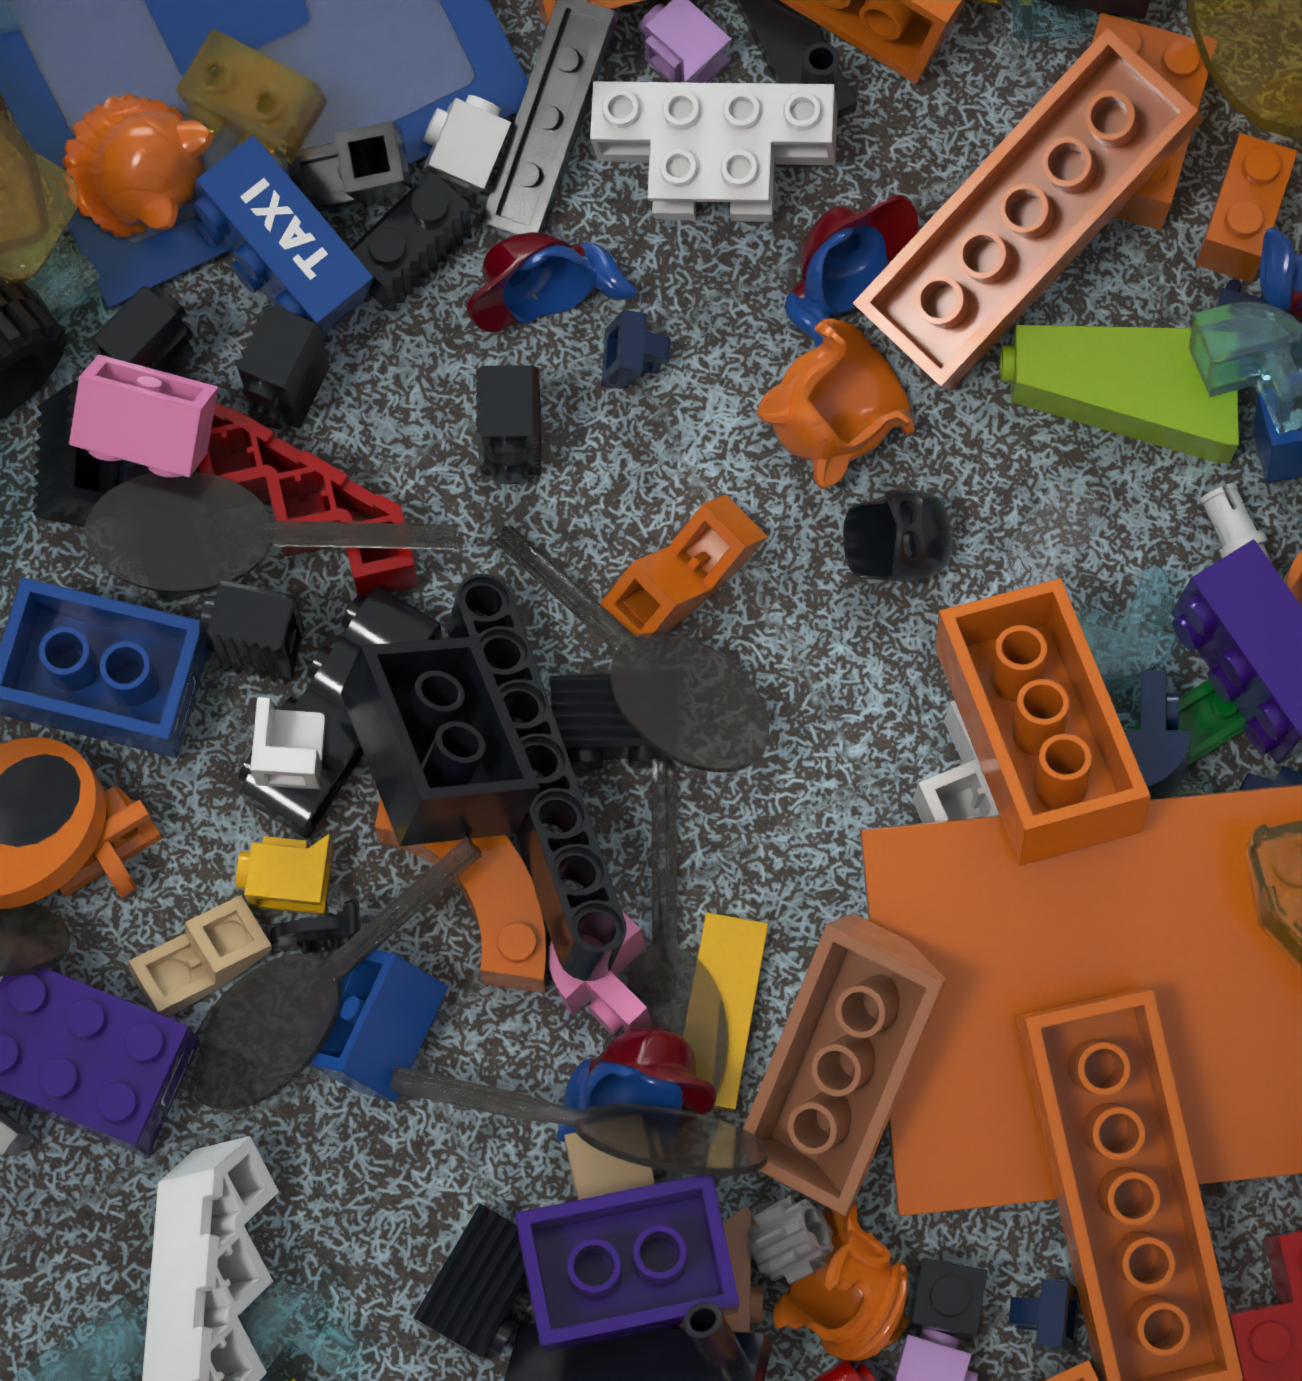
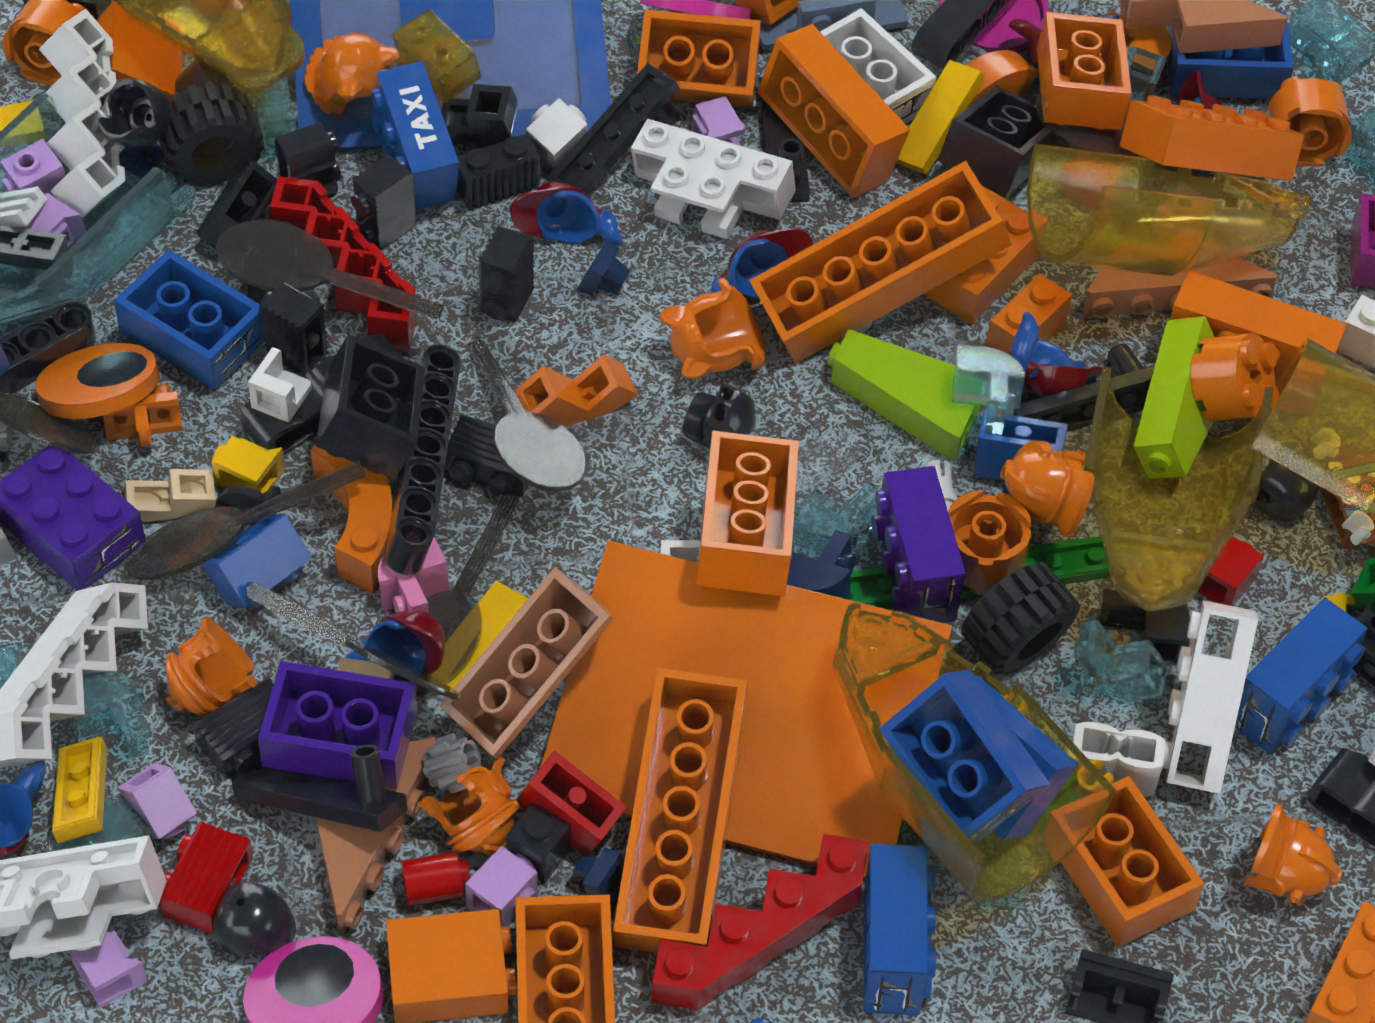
camera: 20 degrees right, 20 degrees down
bright pink brick [69,354,218,478] -> none
none -> orange helmet [165,616,258,717]
none -> red brick [516,751,627,856]

